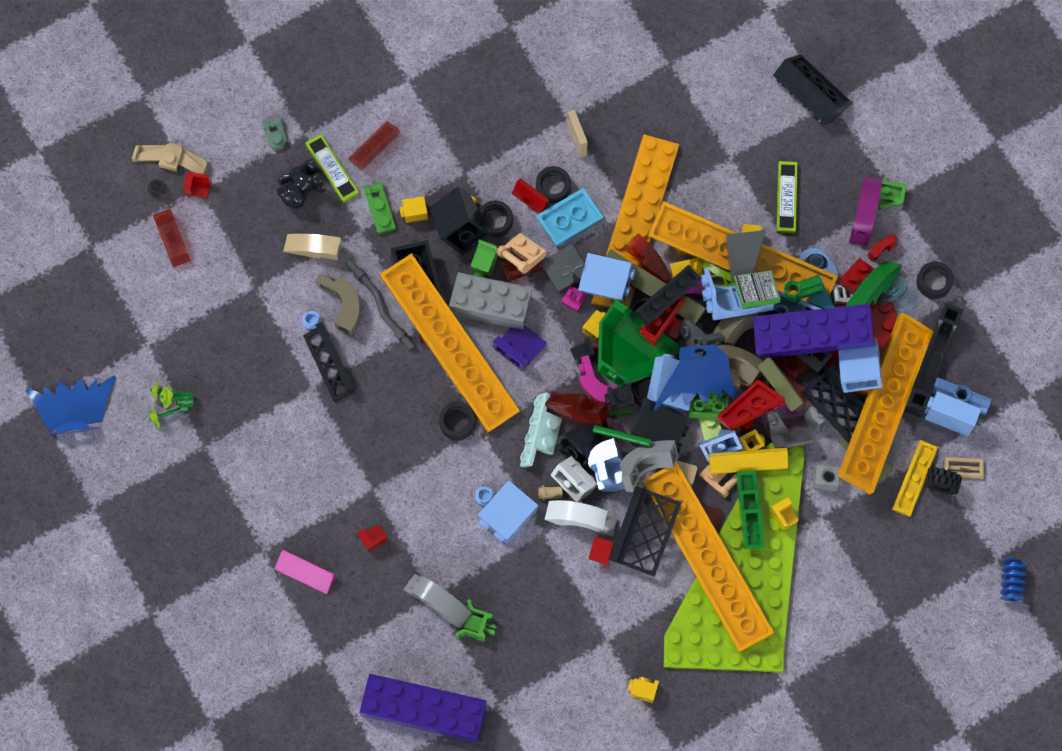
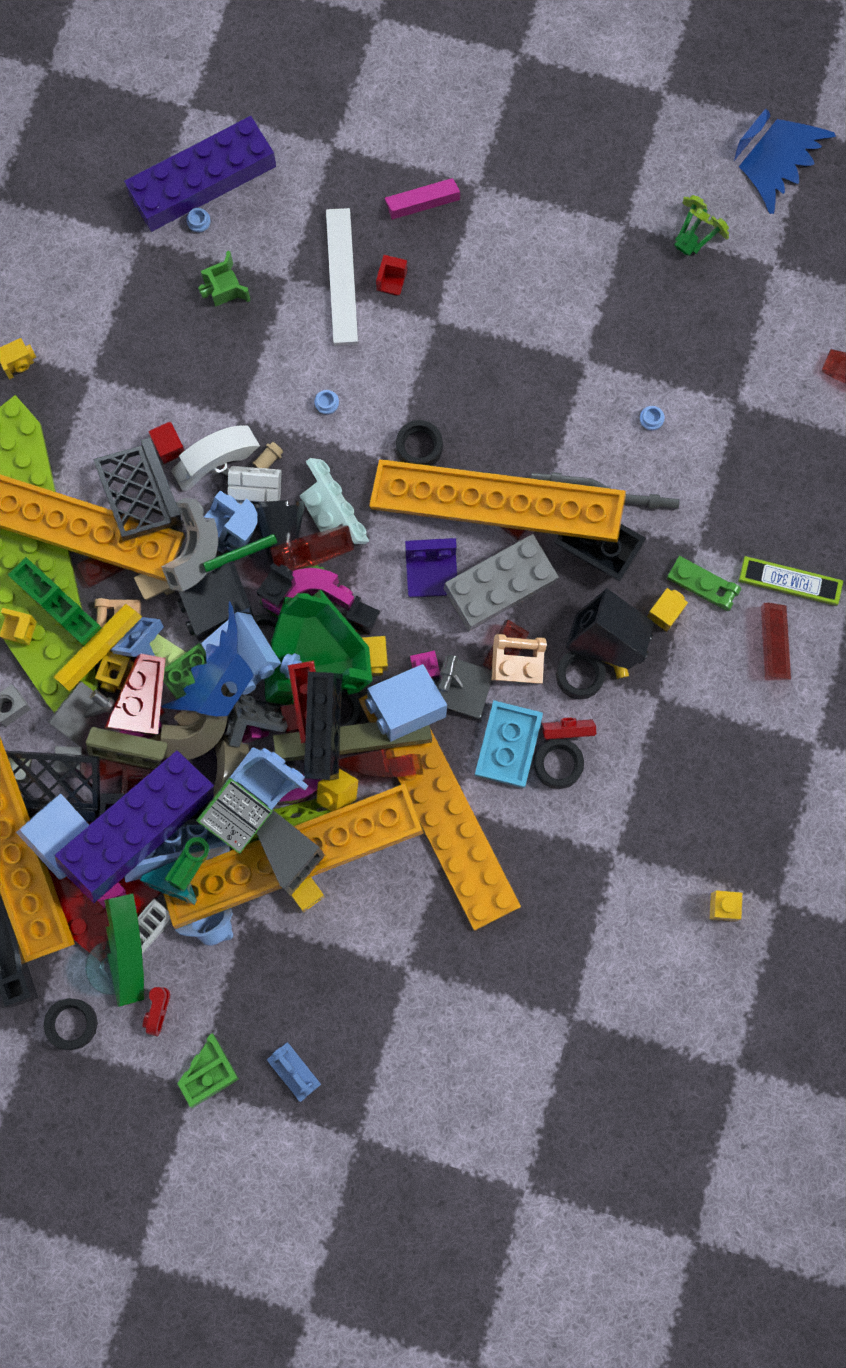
camera: 135 degrees right, 5 degrees up
black animal [277,158,327,209] -> none
tan slope [283,234,342,260] -> none
black fence [303,322,355,402] -> none
dark tan arch [316,274,361,336] -> none
light grey arch [403,574,472,628] -> none
bright green piece [471,240,498,277] -> none
light blue brick [478,481,538,544] -> none
tan tile [567,110,588,158] -> none
black slope [773,54,853,125] -> none
tile [776,161,797,234] -> none
red plate [838,258,874,294] -> none
magenta arch [849,176,882,246] -> none
none -> light blue plate [186,208,211,232]
none -> medium blue hinge [267,1042,321,1102]
none -> light blue plate [280,653,302,679]
none -> white tile [326,208,358,346]
none -> yellow brick [710,890,743,922]

